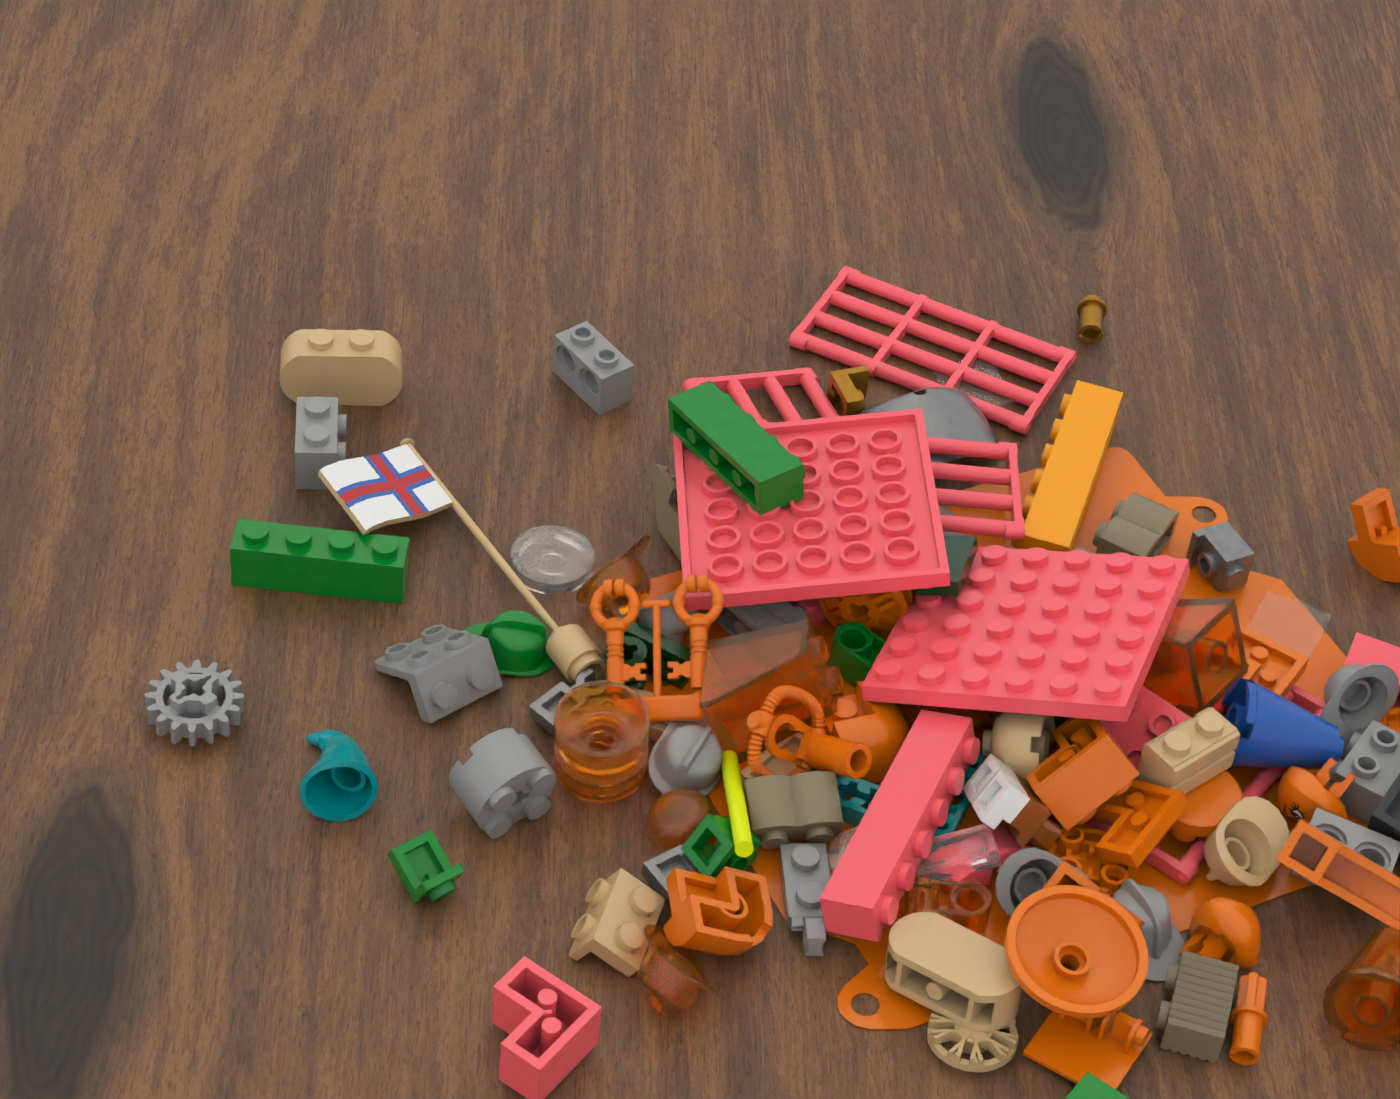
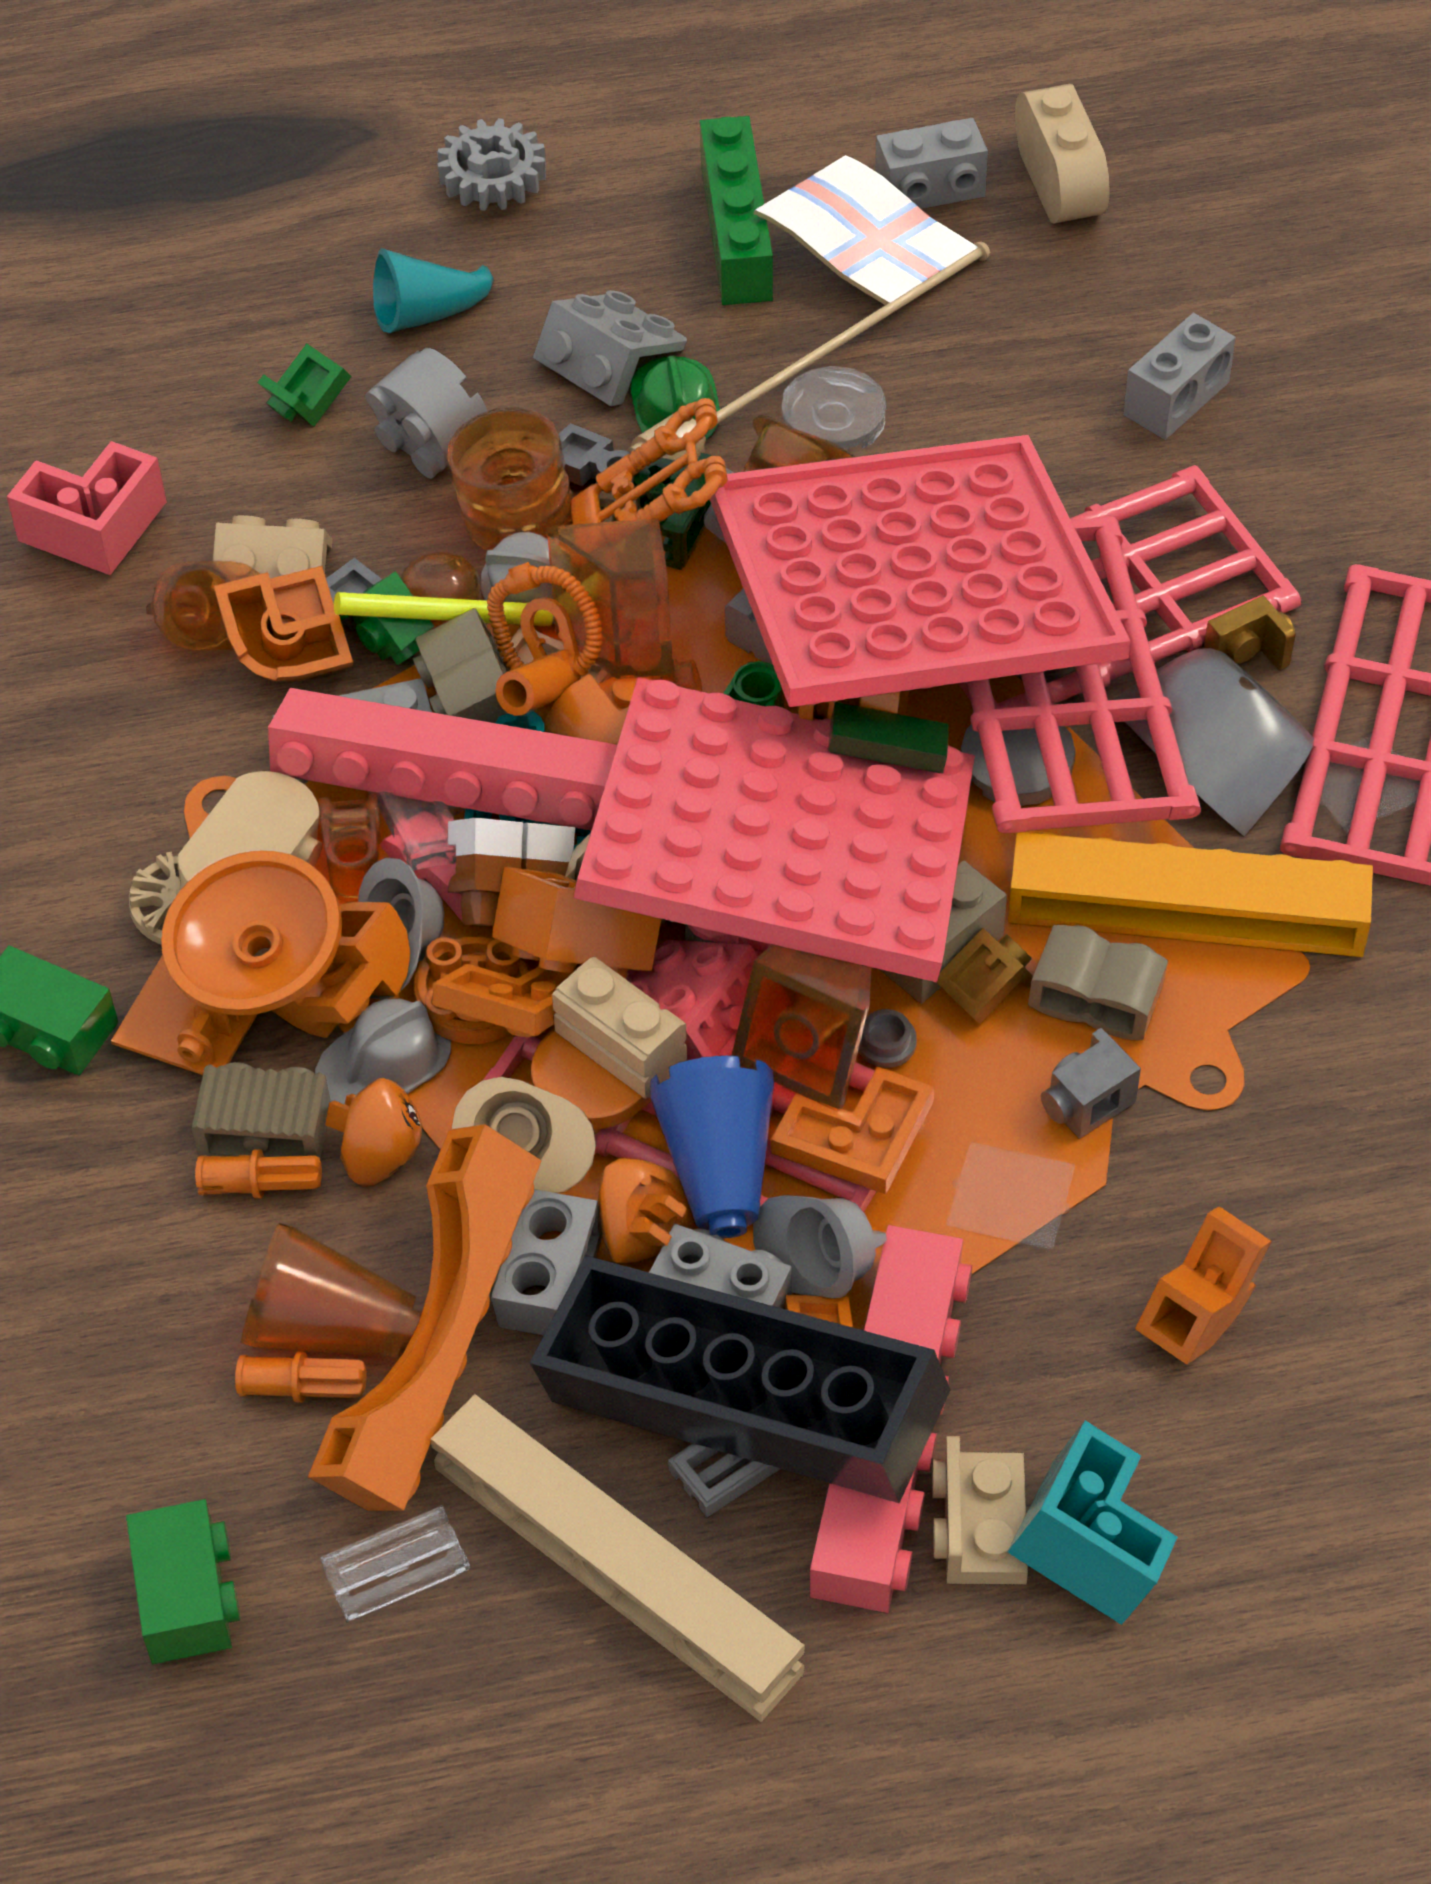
camera: 85 degrees right, 10 degrees up
green brick [668,381,806,517] -> none

